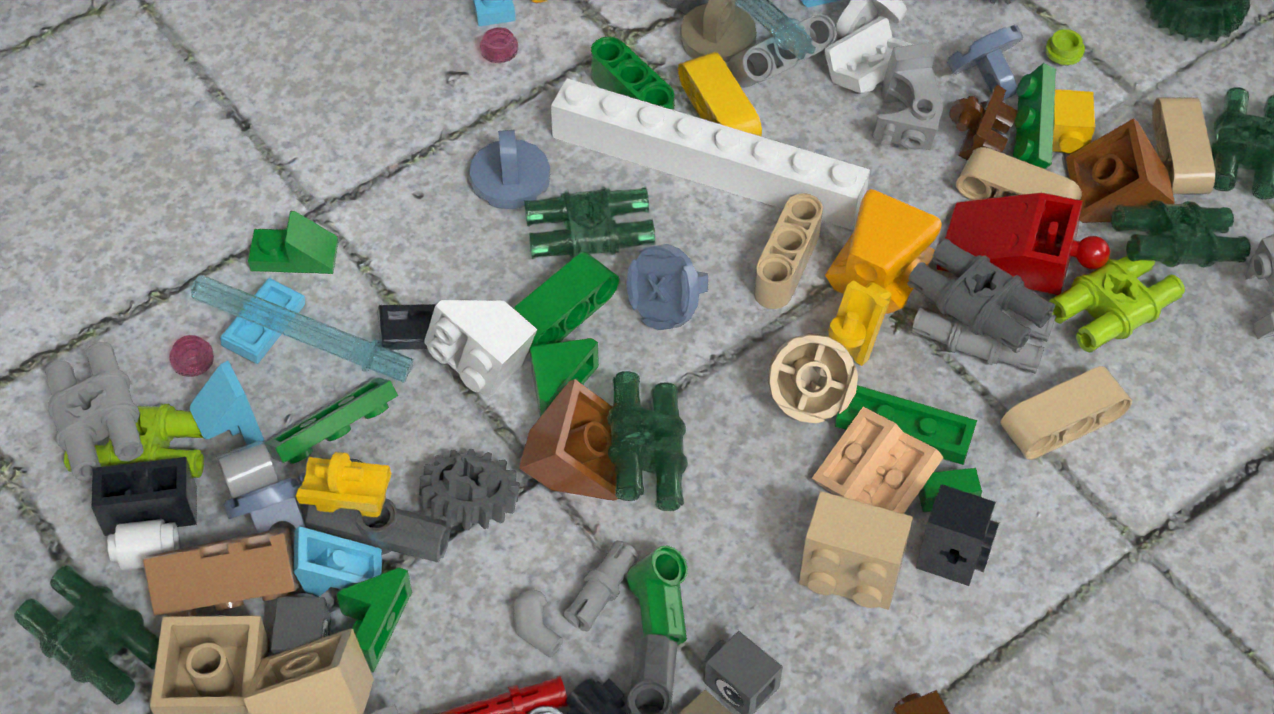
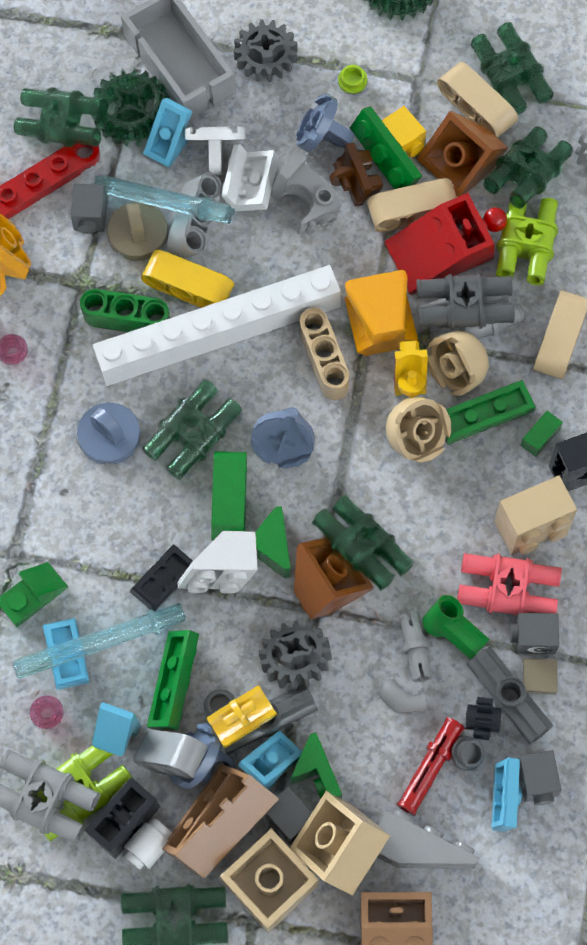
camera: 40 degrees left, 15 degrees up
light nougat slope [812,407,944,514] -> none
none -> tan cylinder [428,330,489,396]
none -> coral pin [457,553,562,615]

